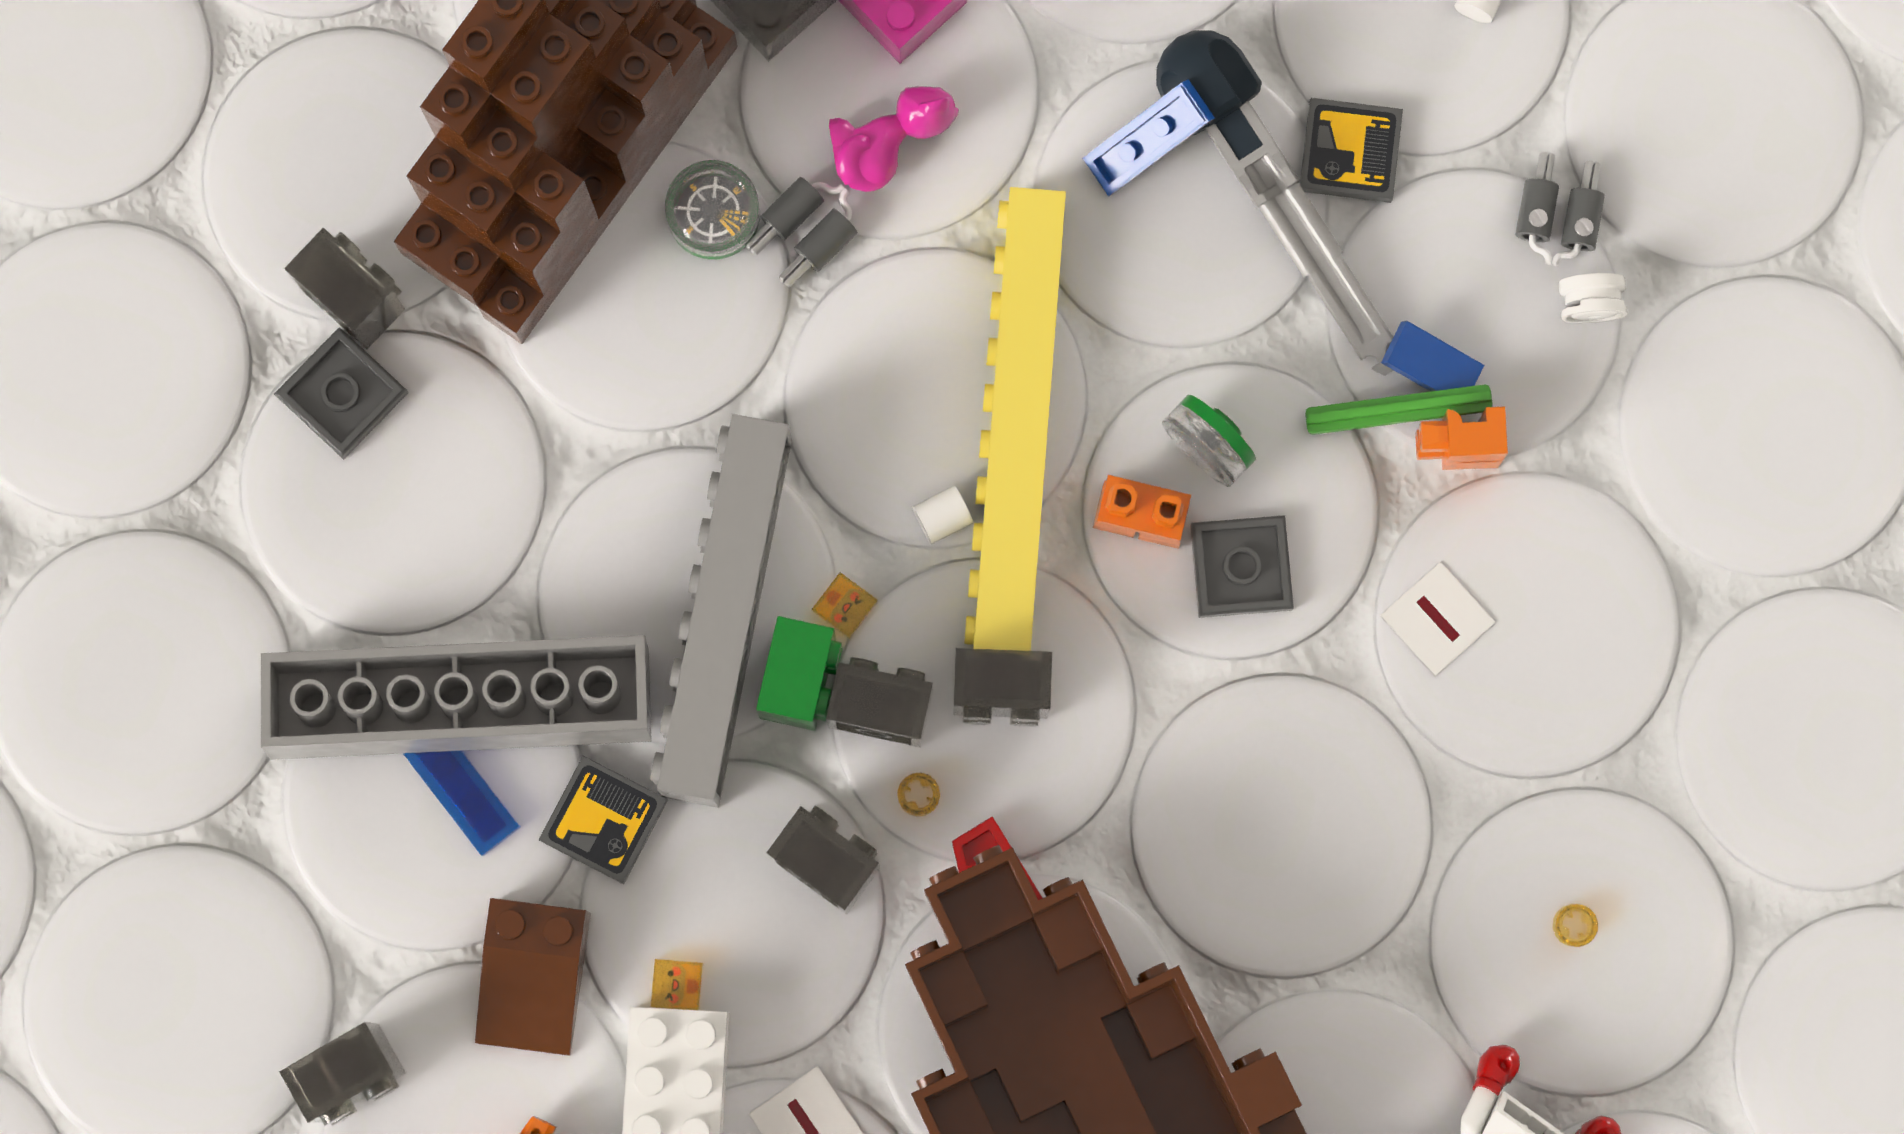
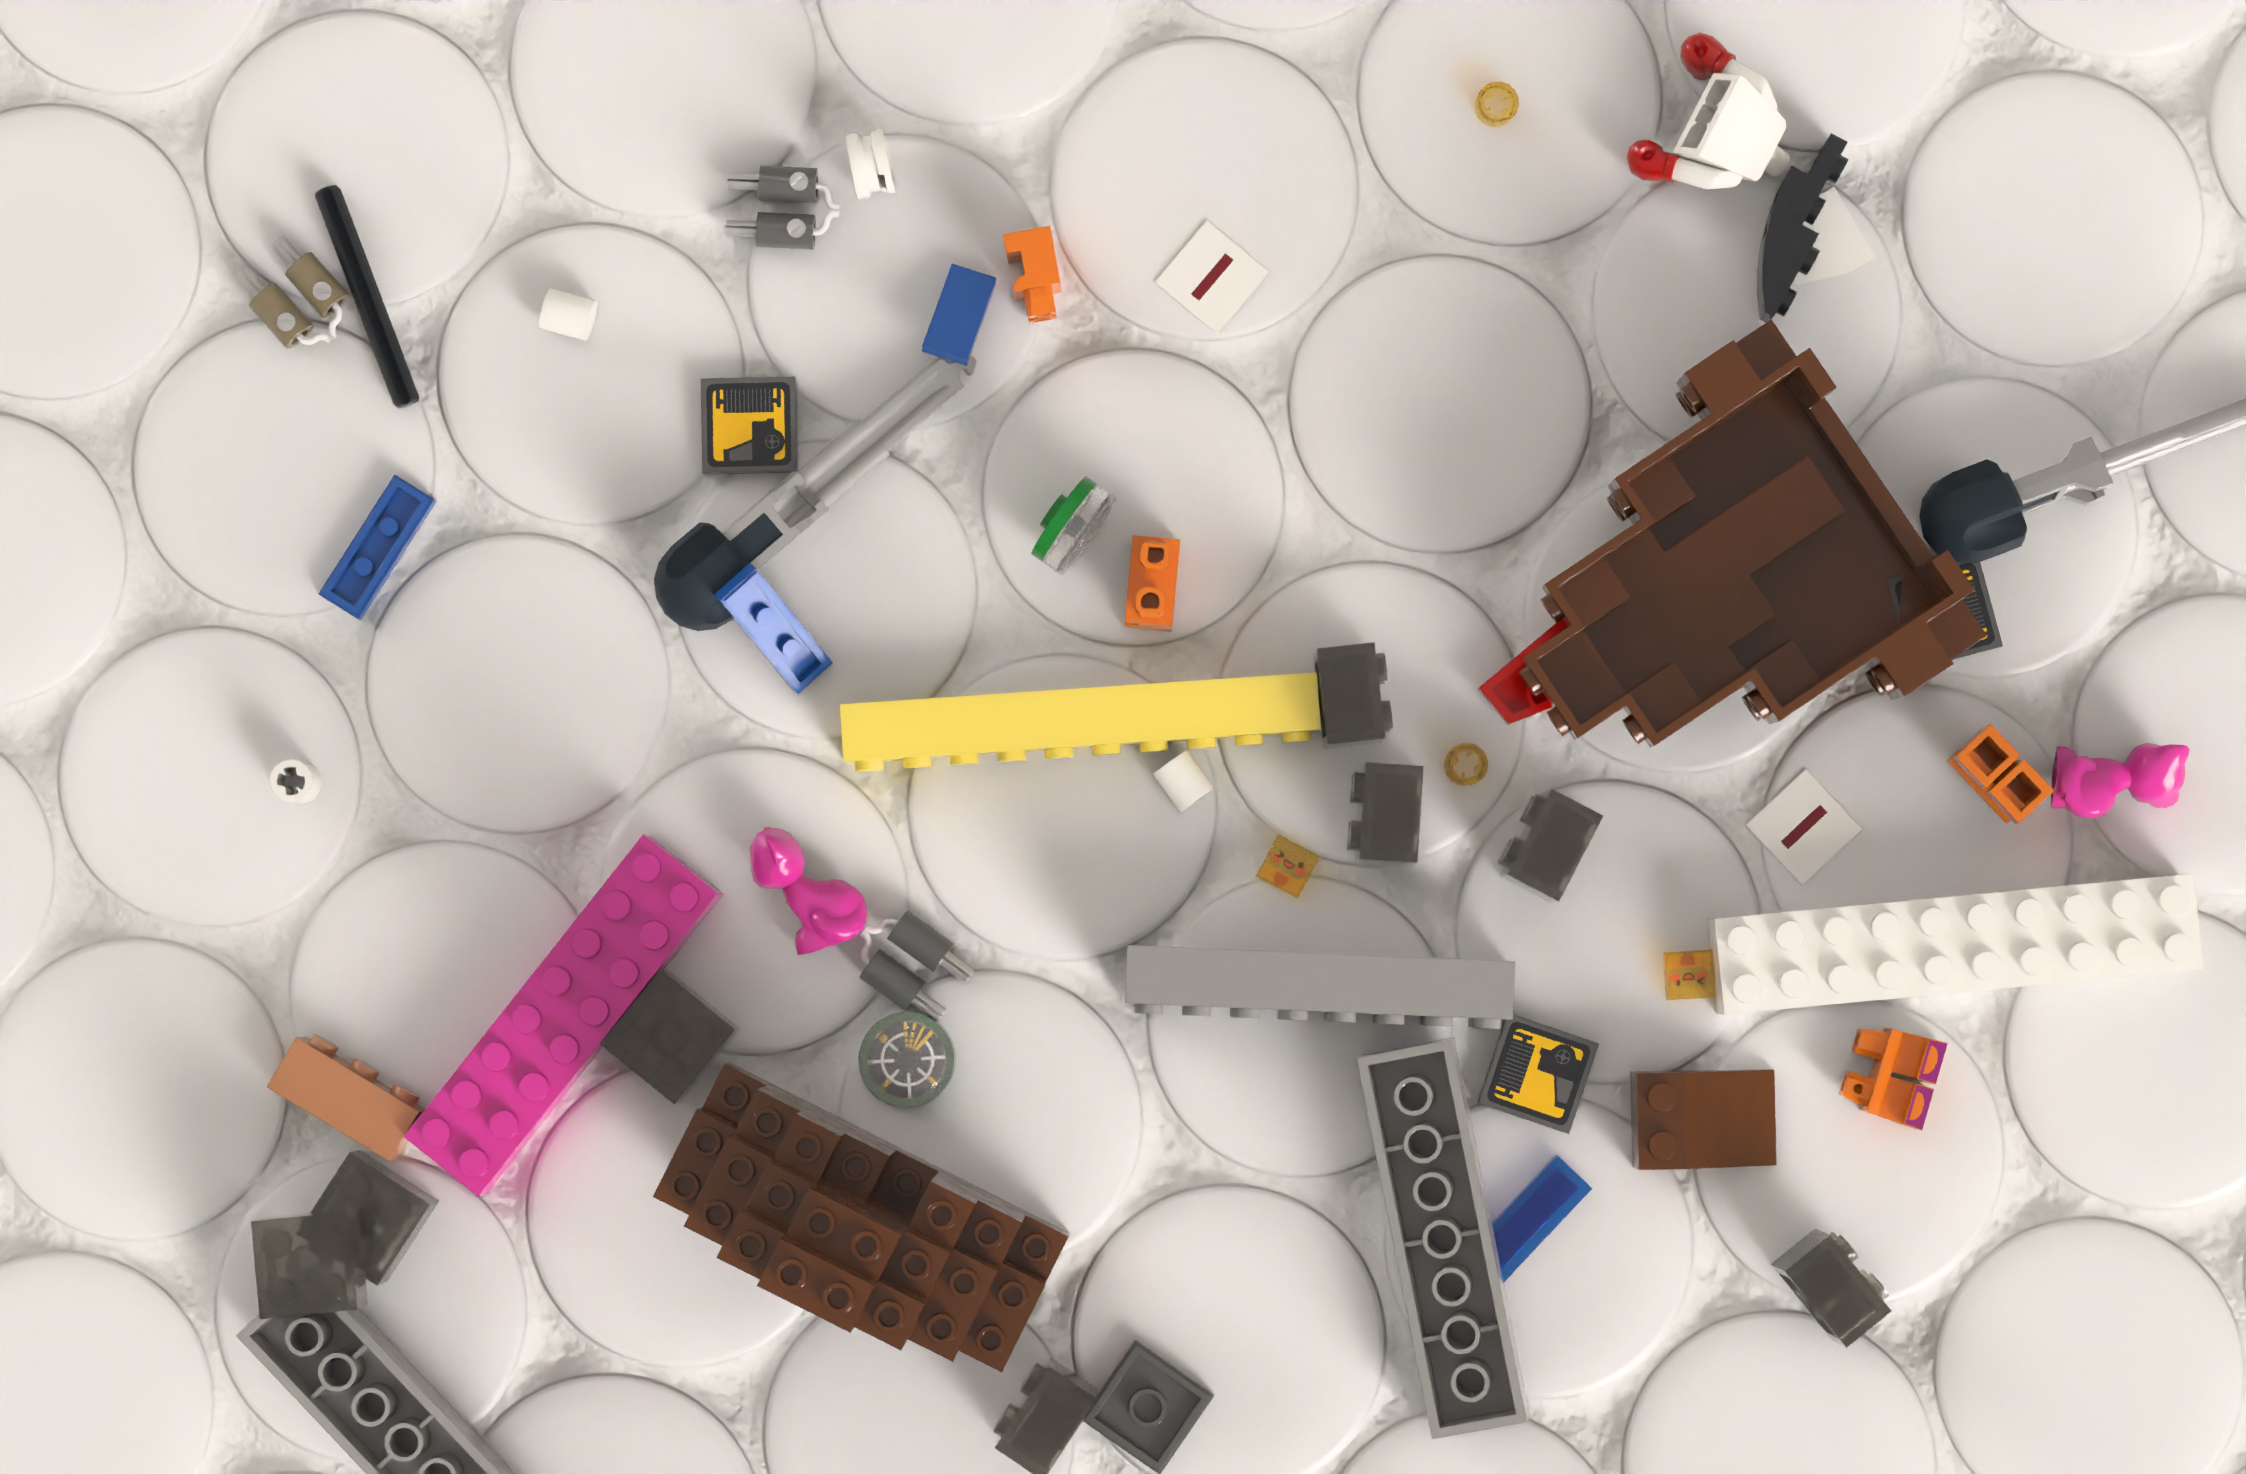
camera: 90 degrees left, 5 degrees up
green brick [756,616,843,731] -> none
dark grey tile [1190,515,1294,618] -> none
bright green axle [1305,384,1493,435] -> none

